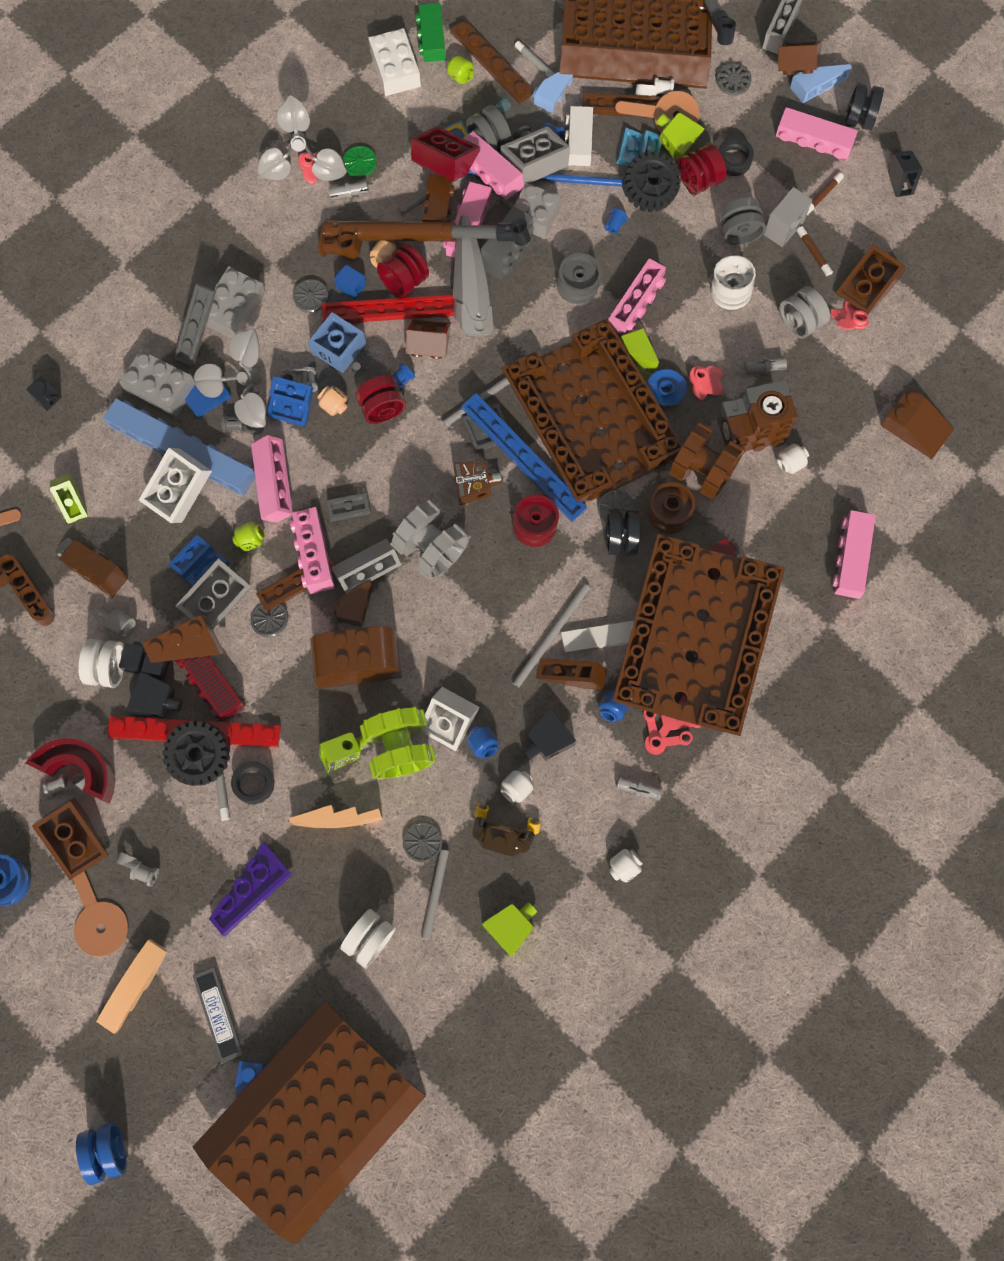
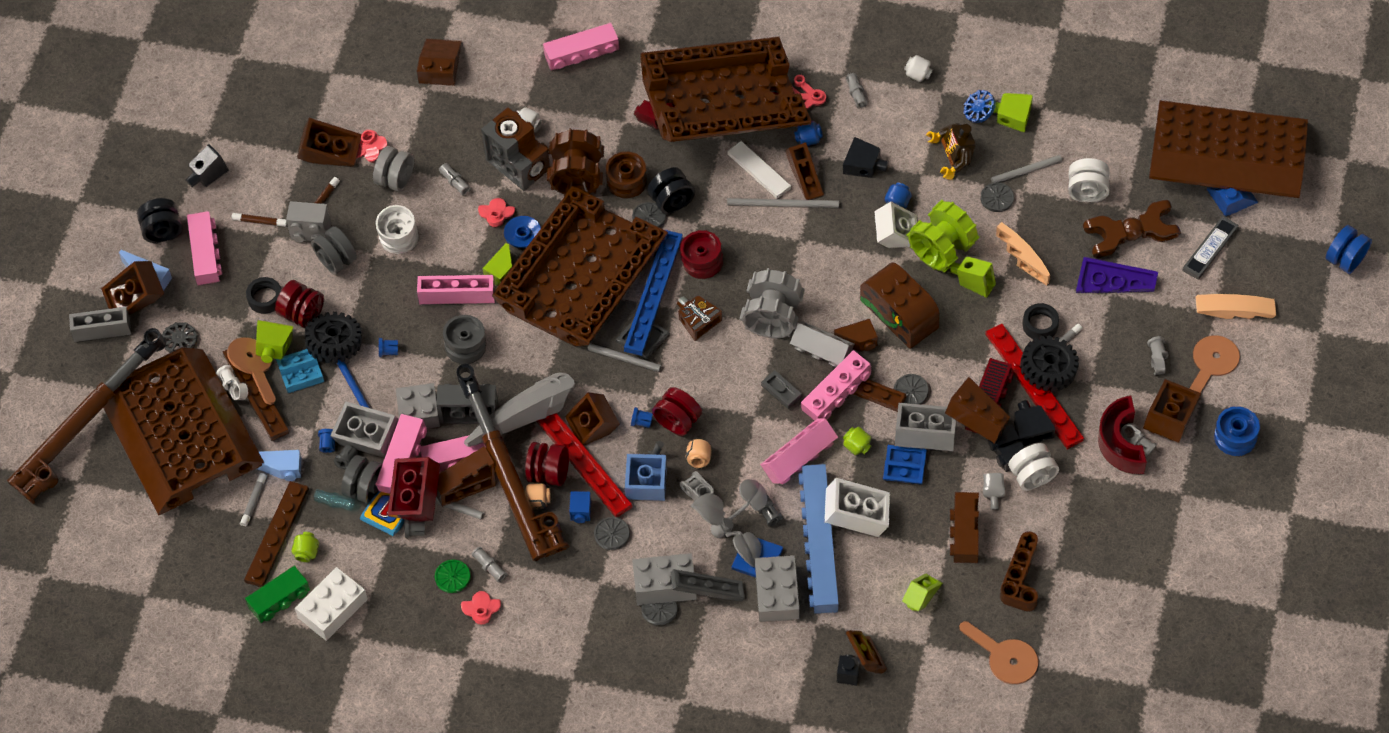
camera: 120 degrees left, 15 degrees down
light grey piece [56,538,73,557] -> none
light grey plant [258,95,347,181] -> none
blue slope [266,376,313,427] -> none
white head [501,770,533,803] -> none
white brick [565,106,593,166] -> none
none -> reddish brown slope [846,630,887,674]
none -> blue wheel [964,90,996,123]
none -> reddish brown piece [1083,200,1181,258]

